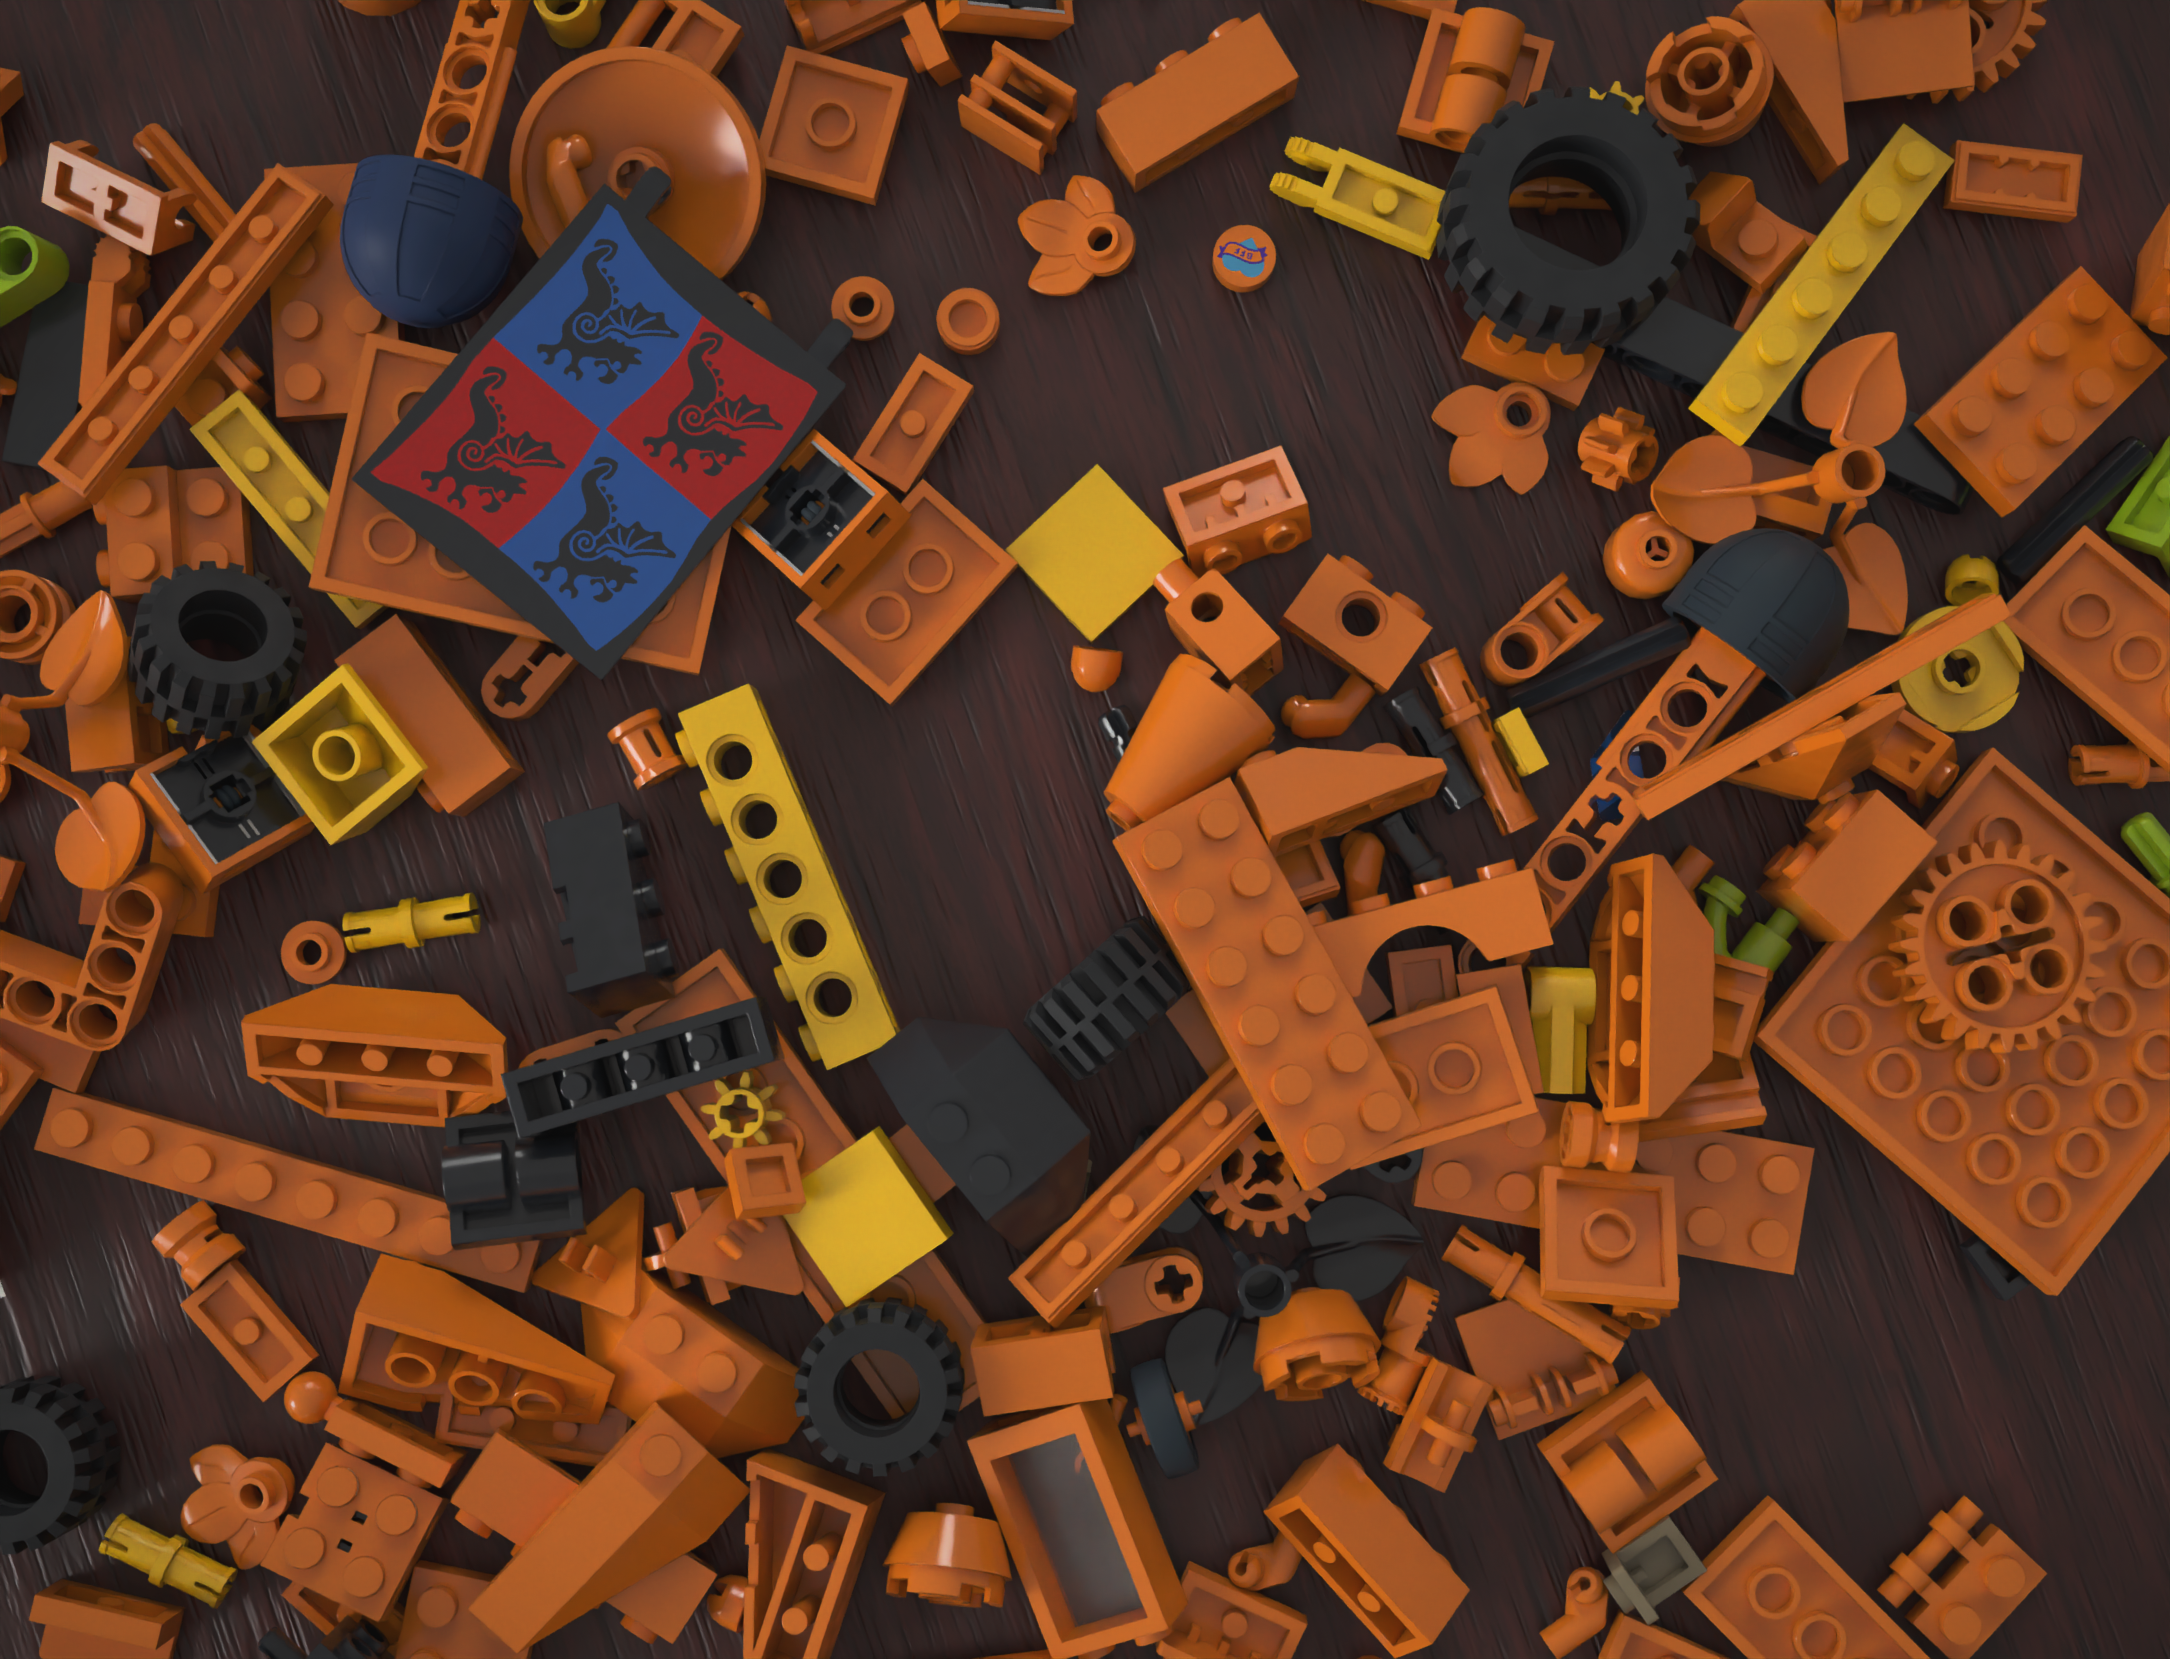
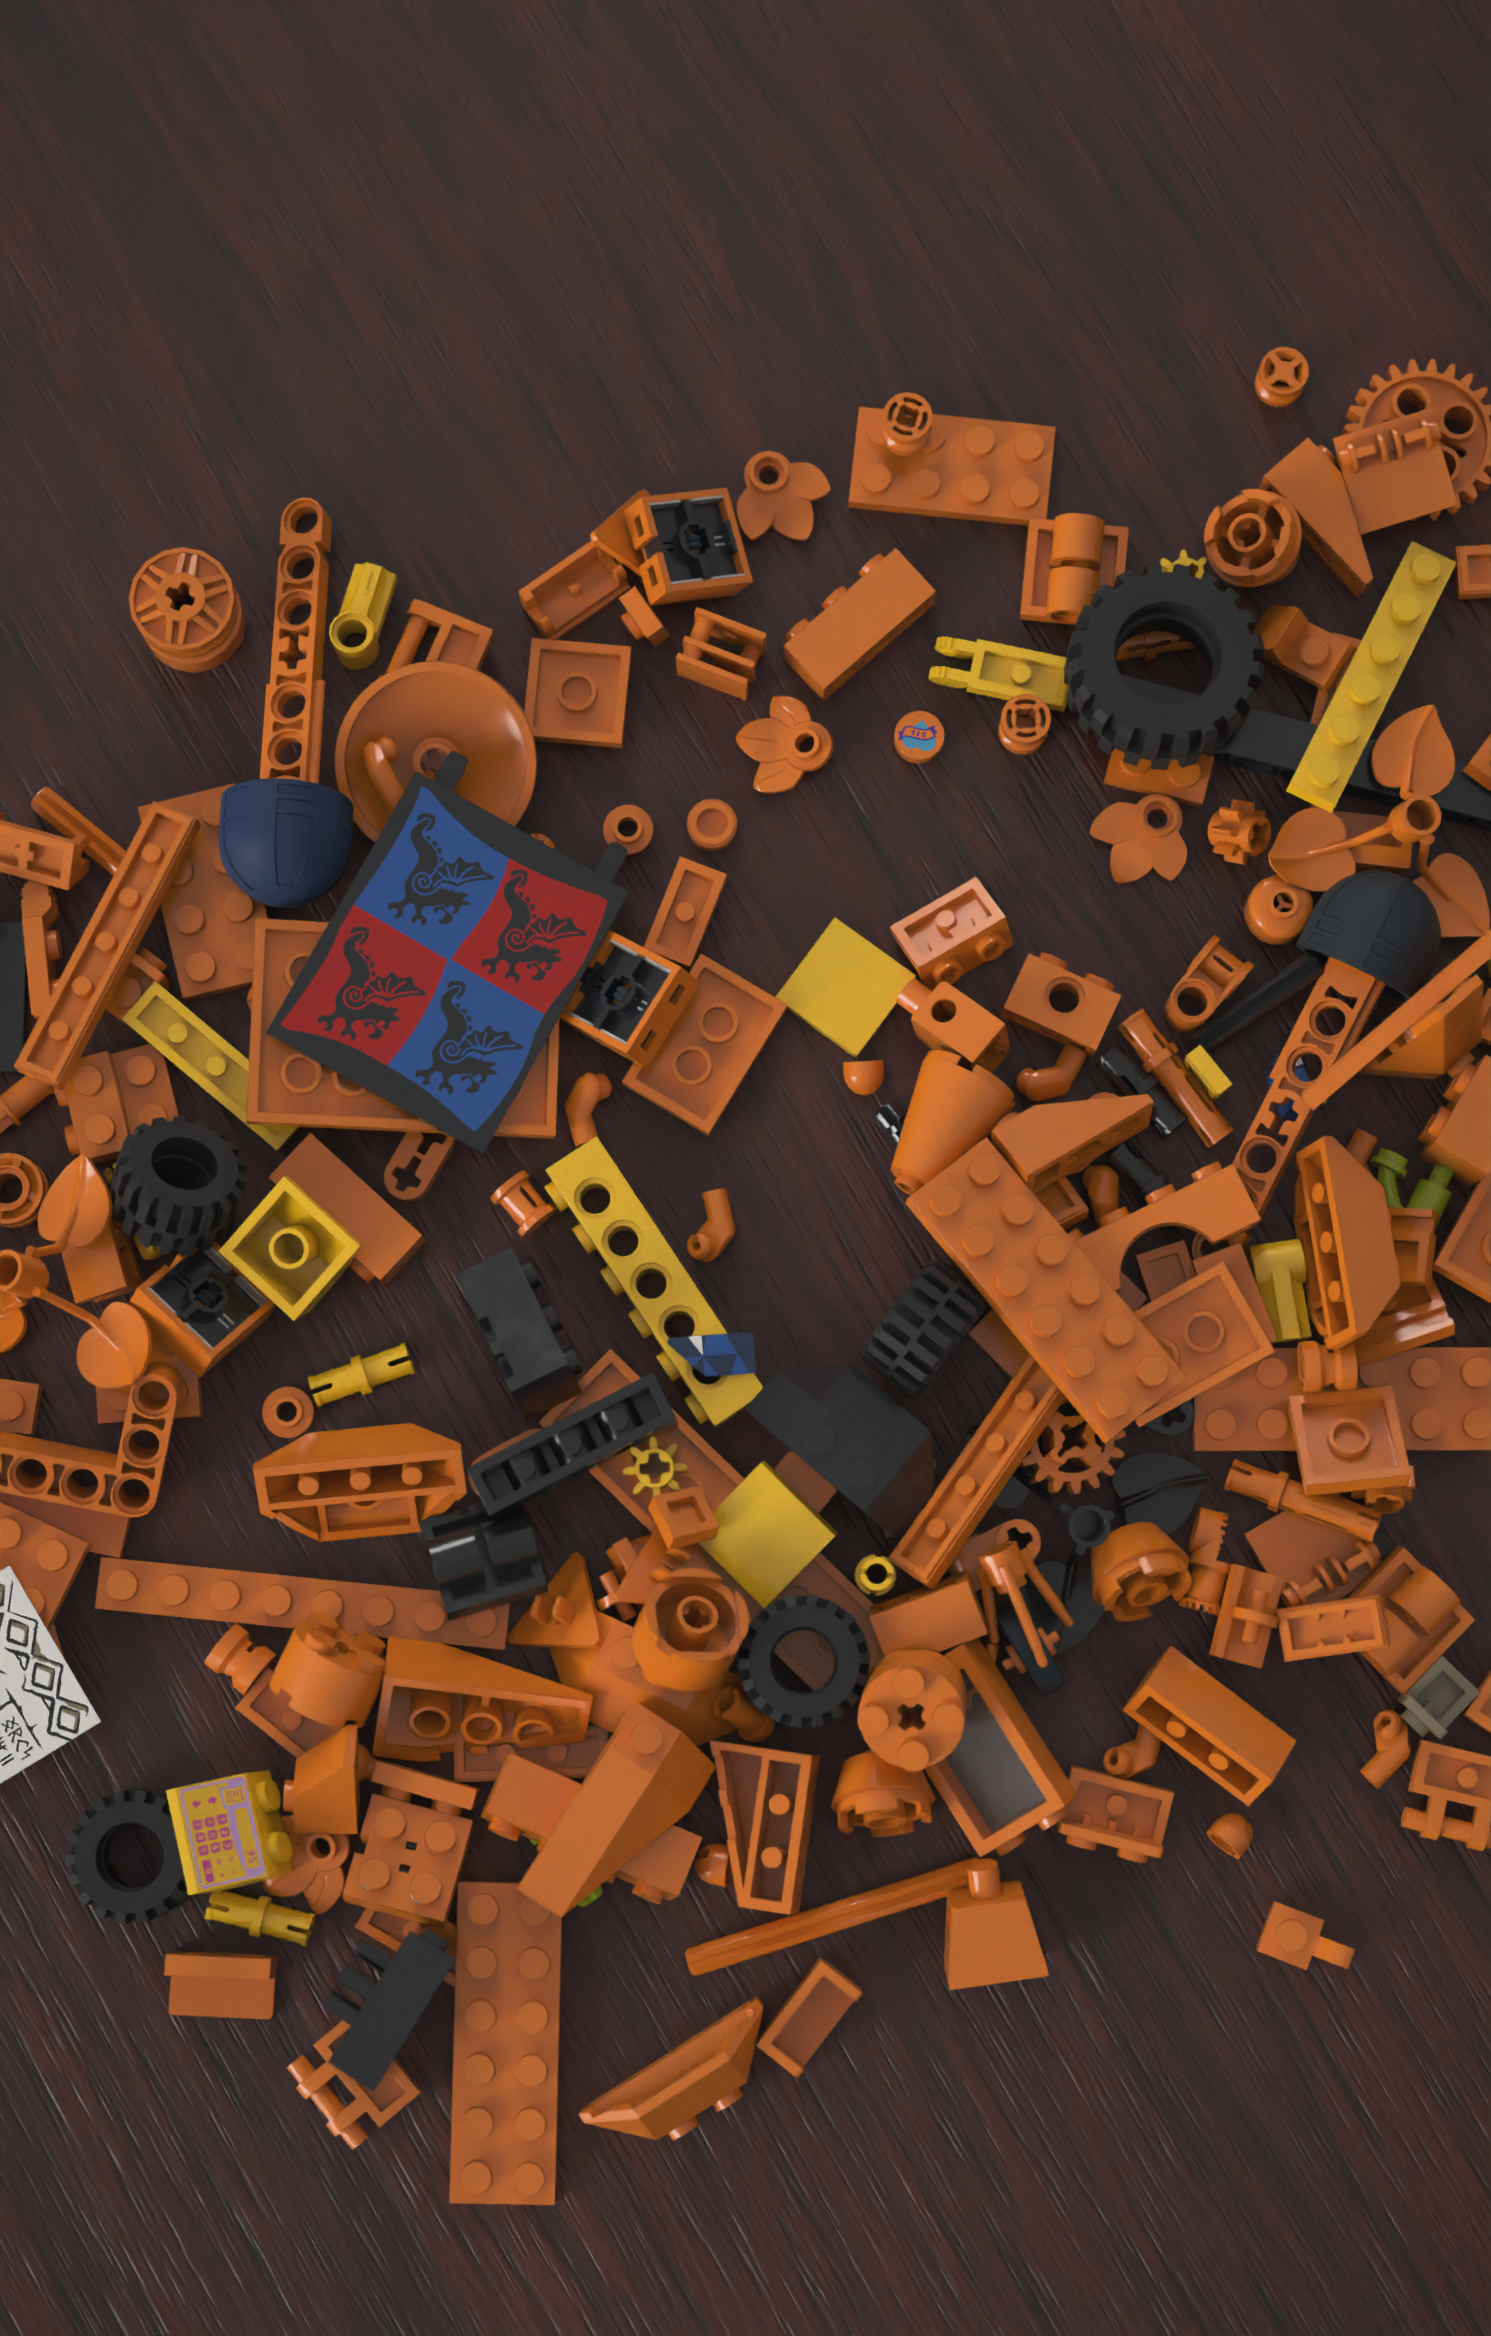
camera: 10 degrees left, 5 degrees down
none -> yellow slope [166,1770,293,1895]
none -> orange brick [269,1612,386,1728]
none -> orange slope [283,1725,360,1834]
none -> orange arm [564,1072,612,1148]
none -> orange brick [632,1568,749,1692]
none -> dark blue sticker [667,1332,756,1377]
none -> orange arm [687,1188,735,1262]
none -> orange pin [712,1686,775,1742]
none -> yellow pin [855,1554,896,1596]
none -> orange brick [858,1649,968,1772]
none -> orange plant [974,1541,1074,1668]
none -> orange wheel [998,694,1051,755]
none -> orange plate [1276,1593,1391,1662]

